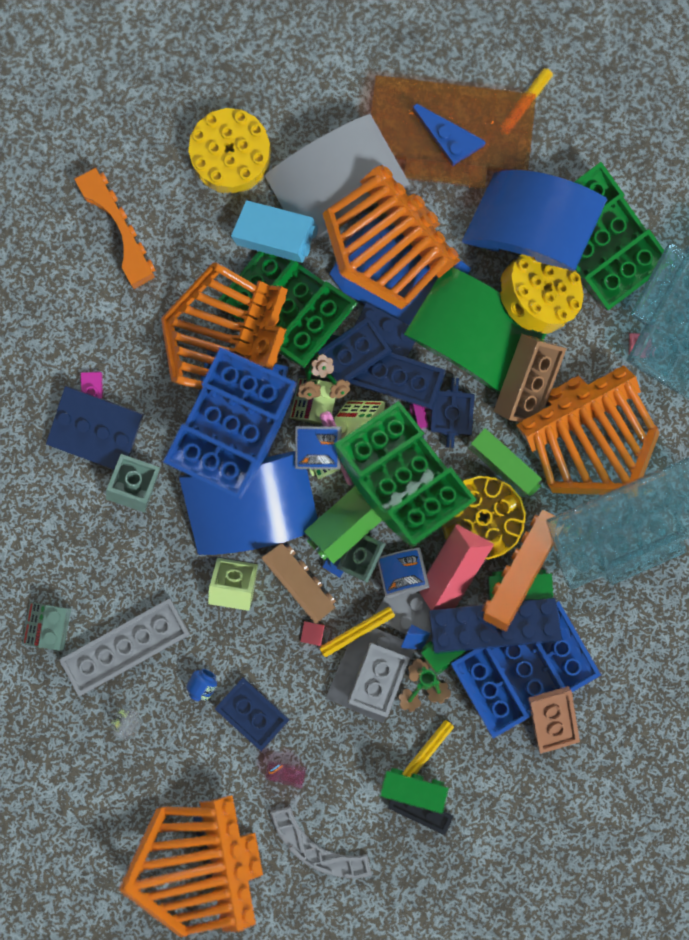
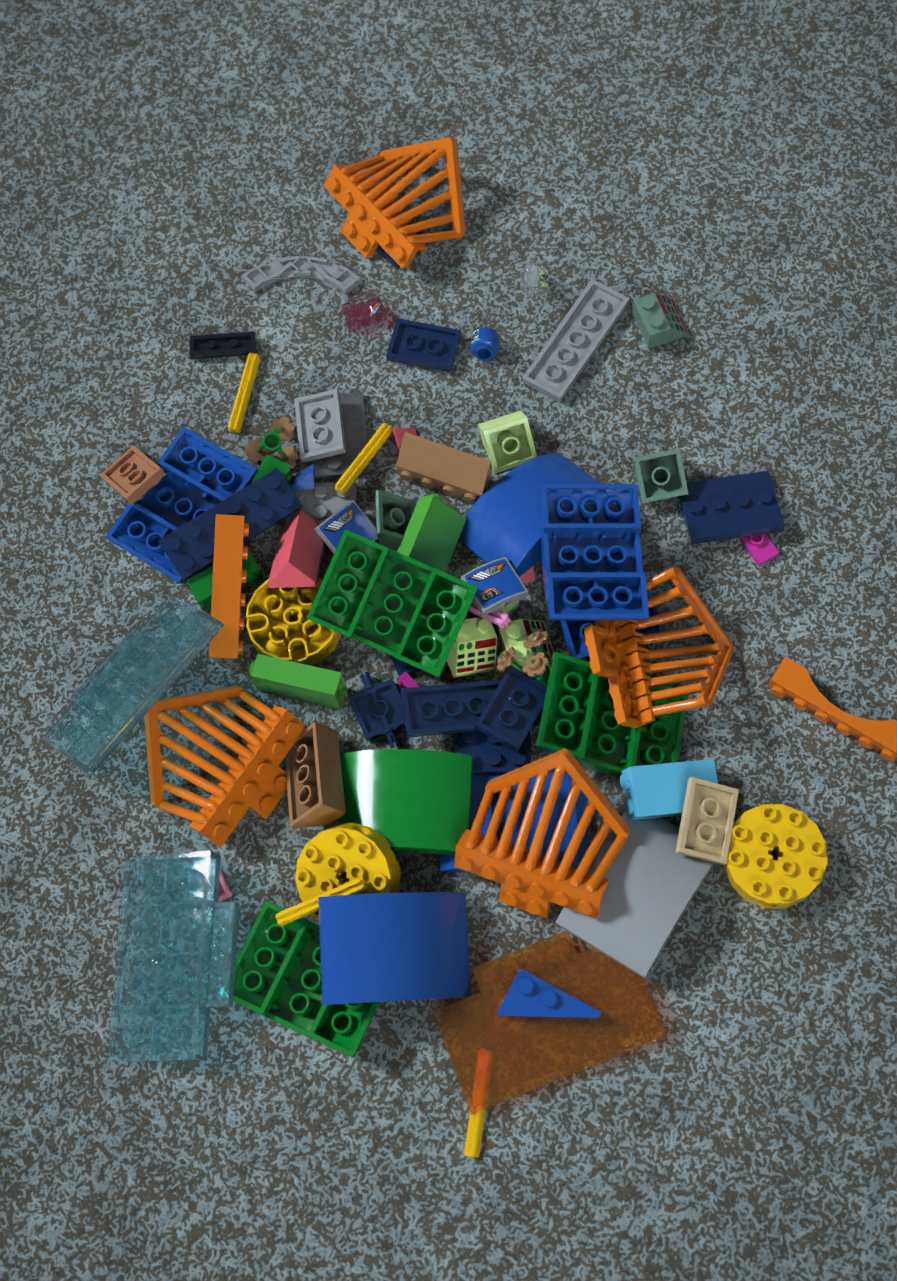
camera: 160 degrees right, 15 degrees down
green brick [379,767,449,814] -> none
none -> yellow axle [275,877,367,926]
none -> tan plate [675,777,739,865]

